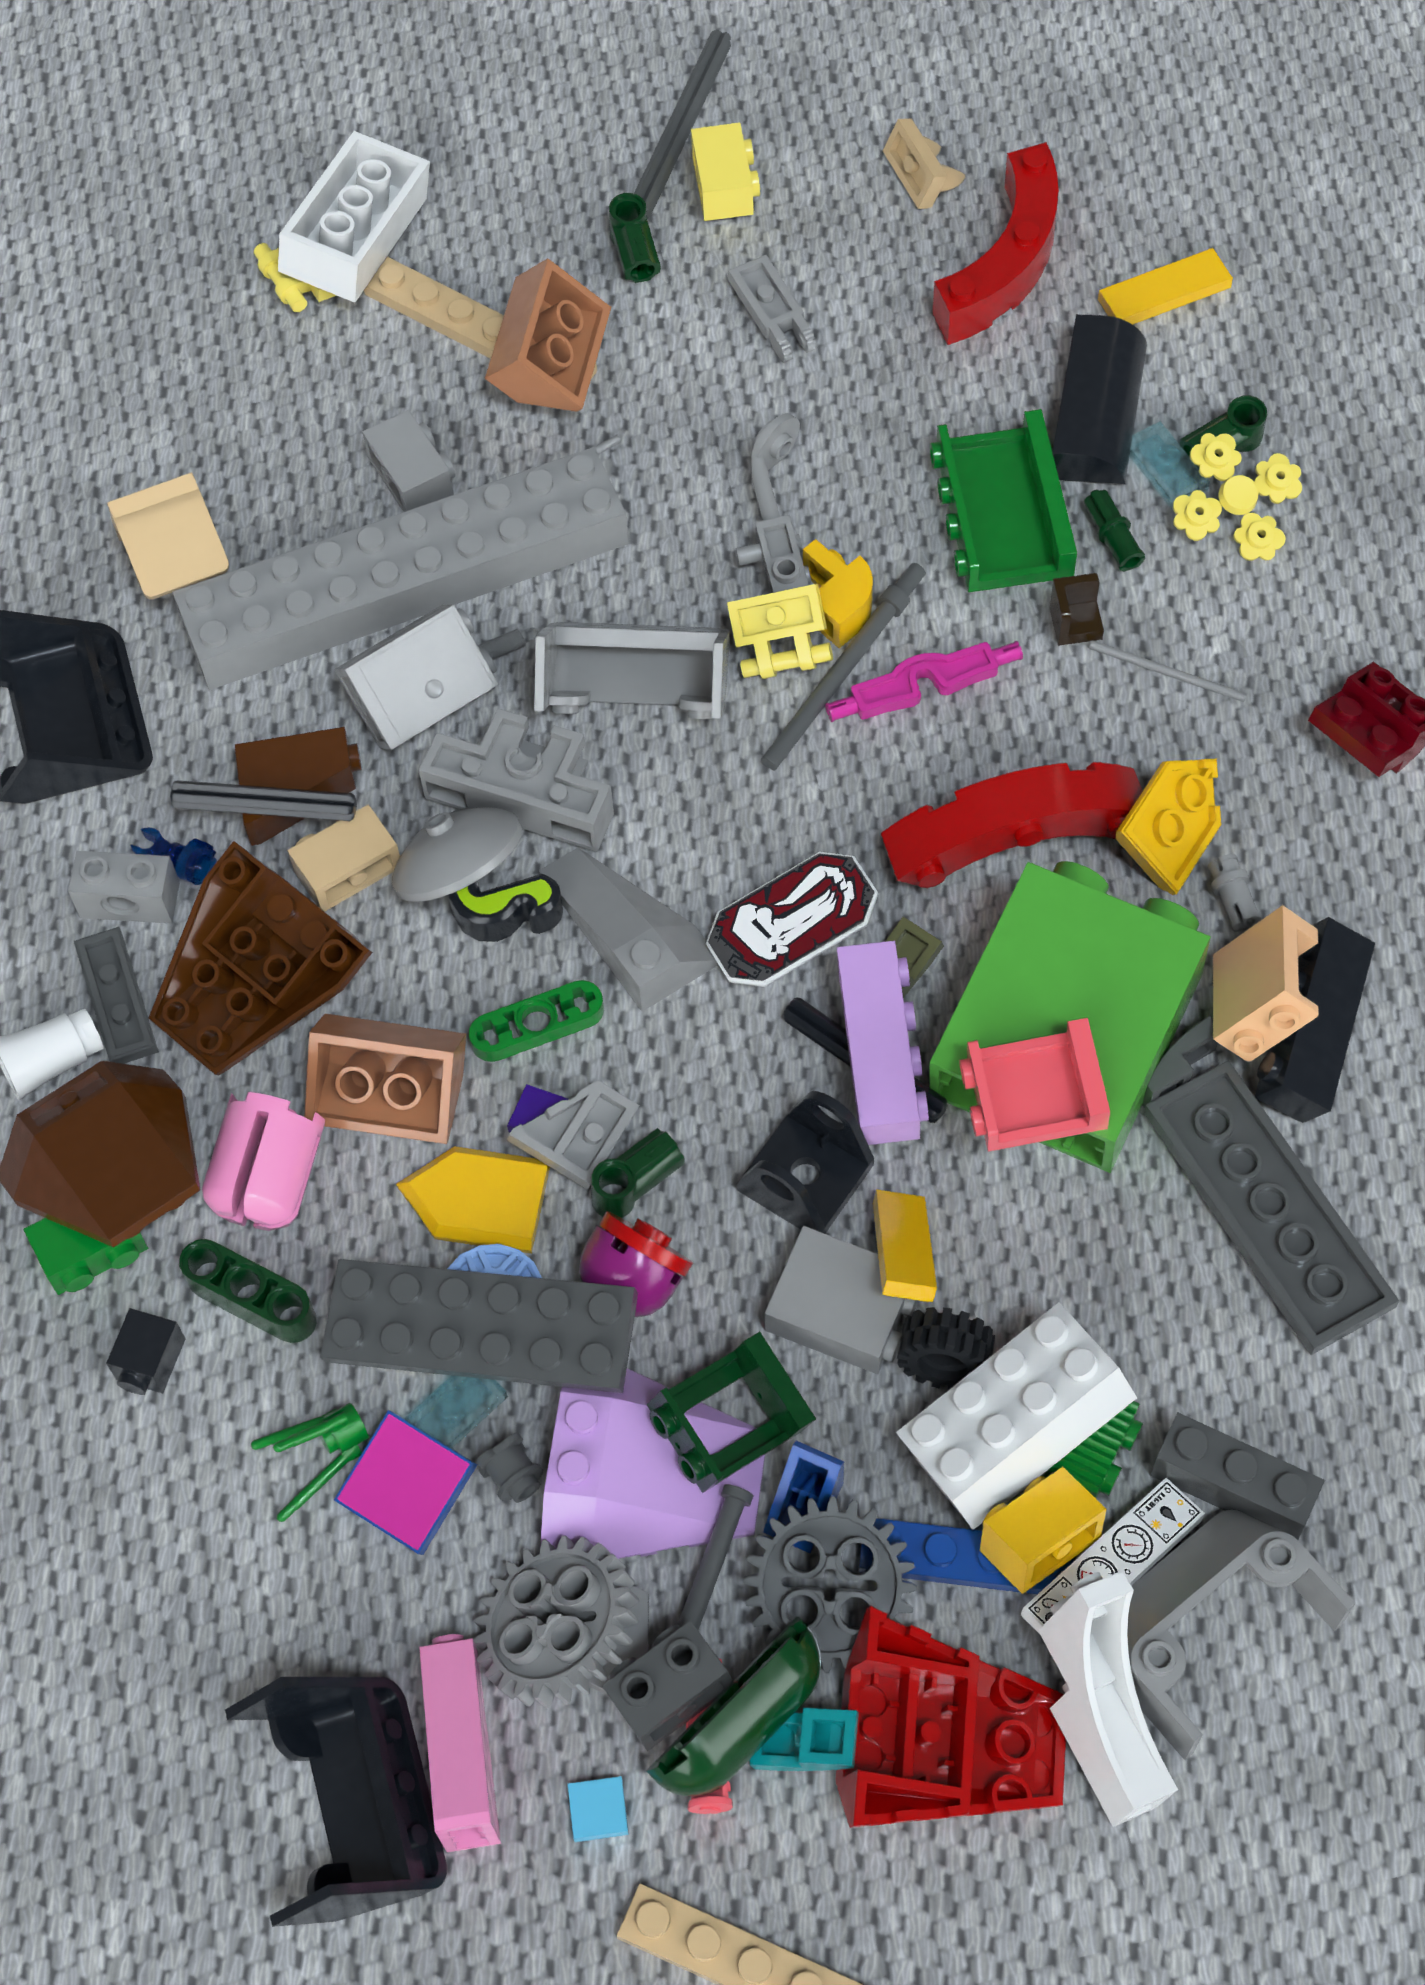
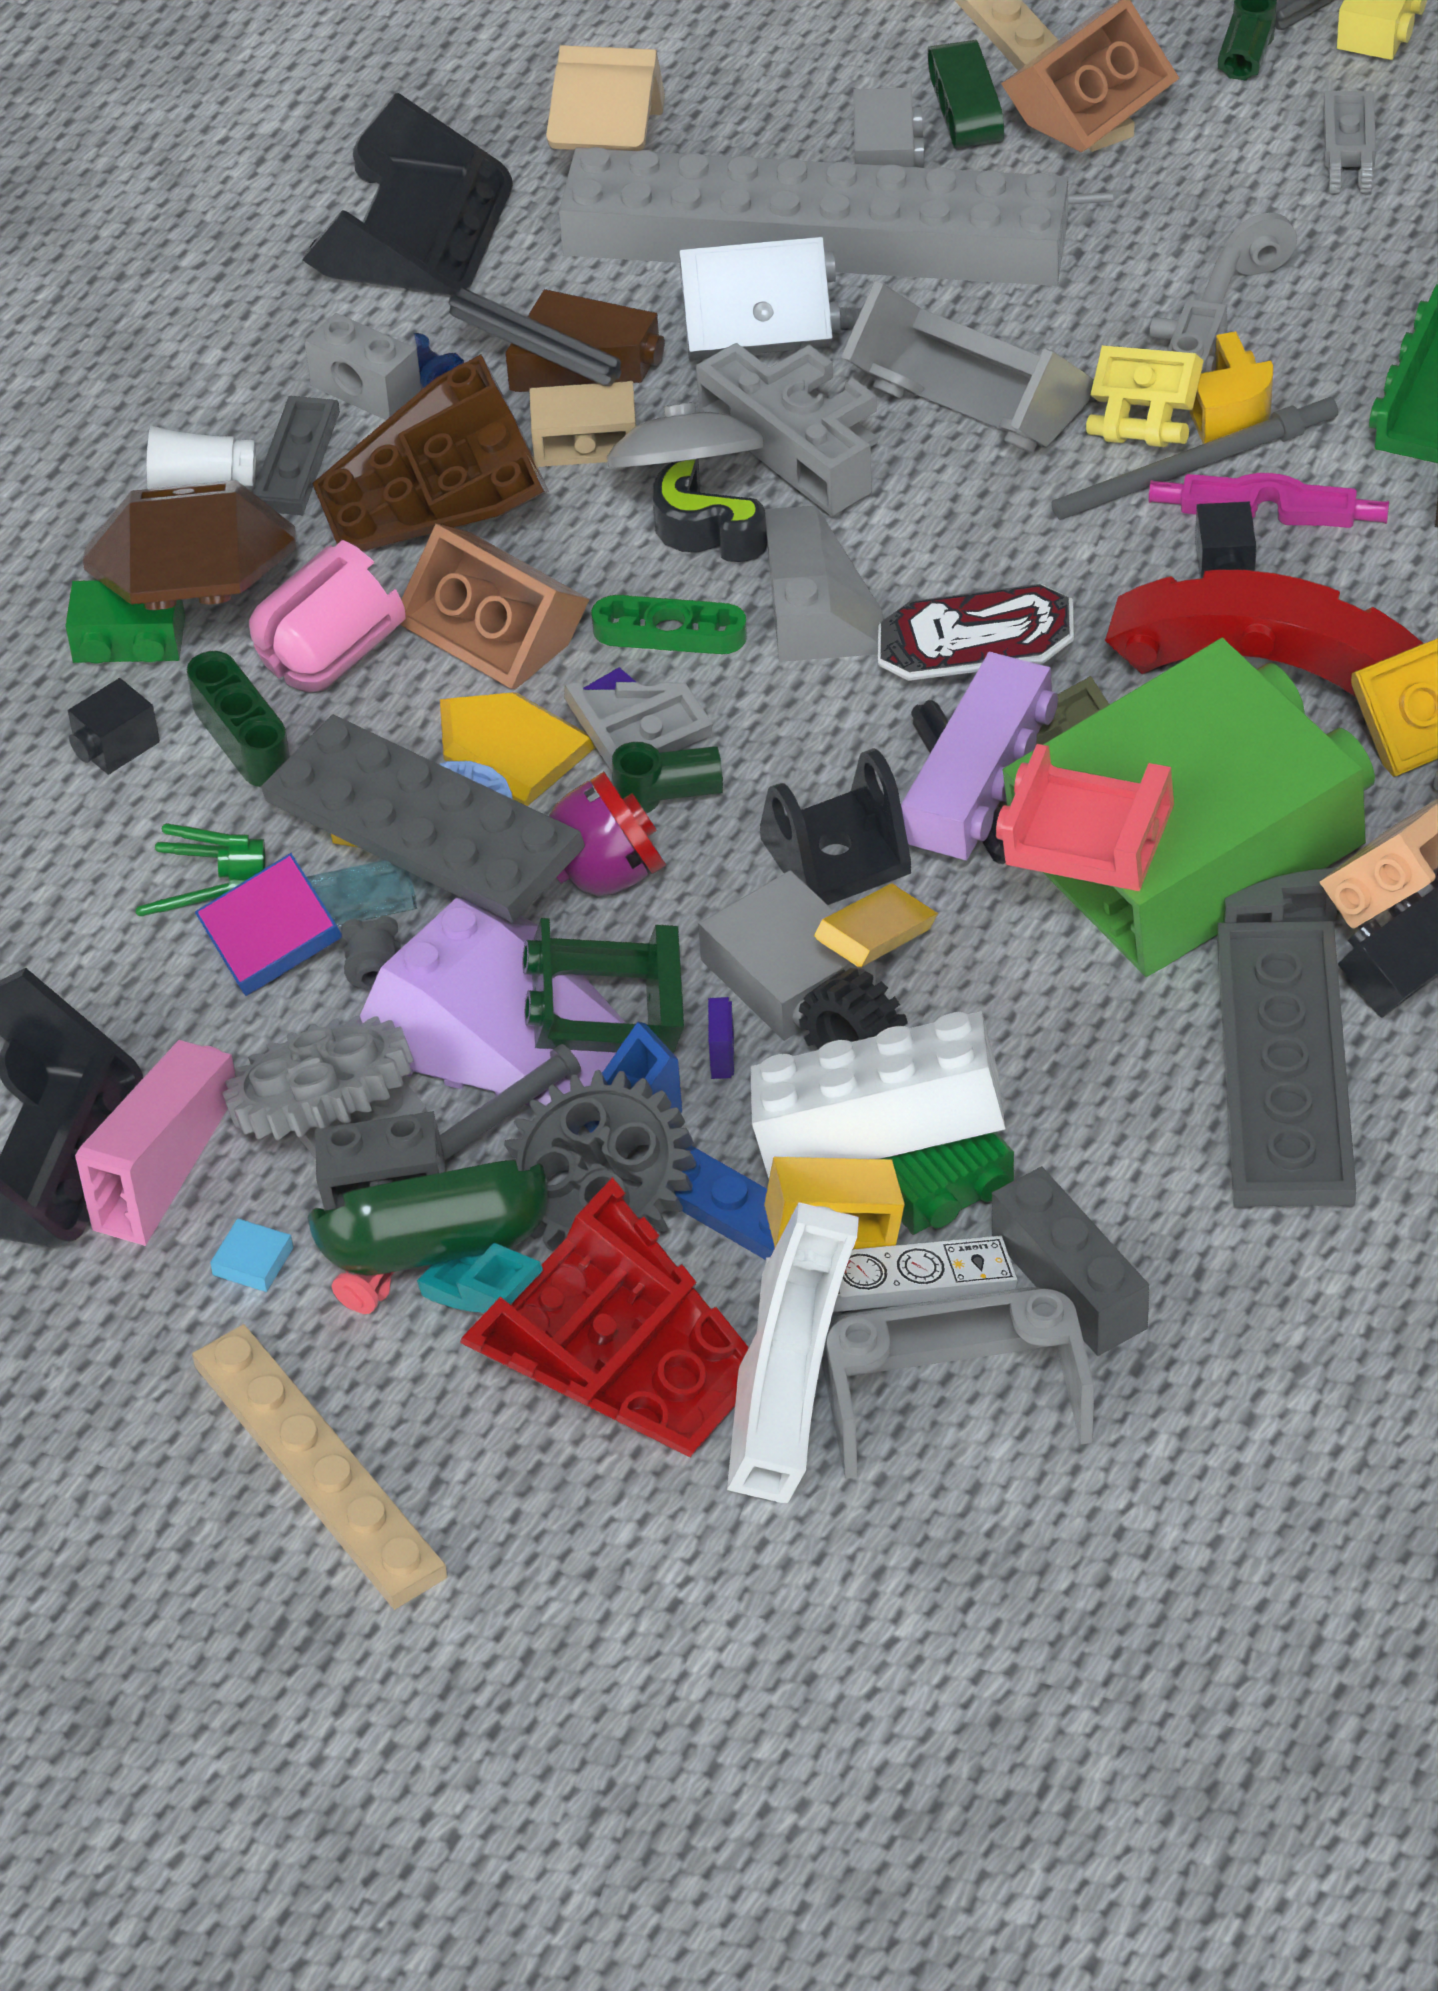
camera: 30 degrees right, 15 degrees down
none -> dark purple tile [708,997,734,1079]
none -> dark green beam [927,39,1004,149]
none -> black brick [1195,501,1256,579]

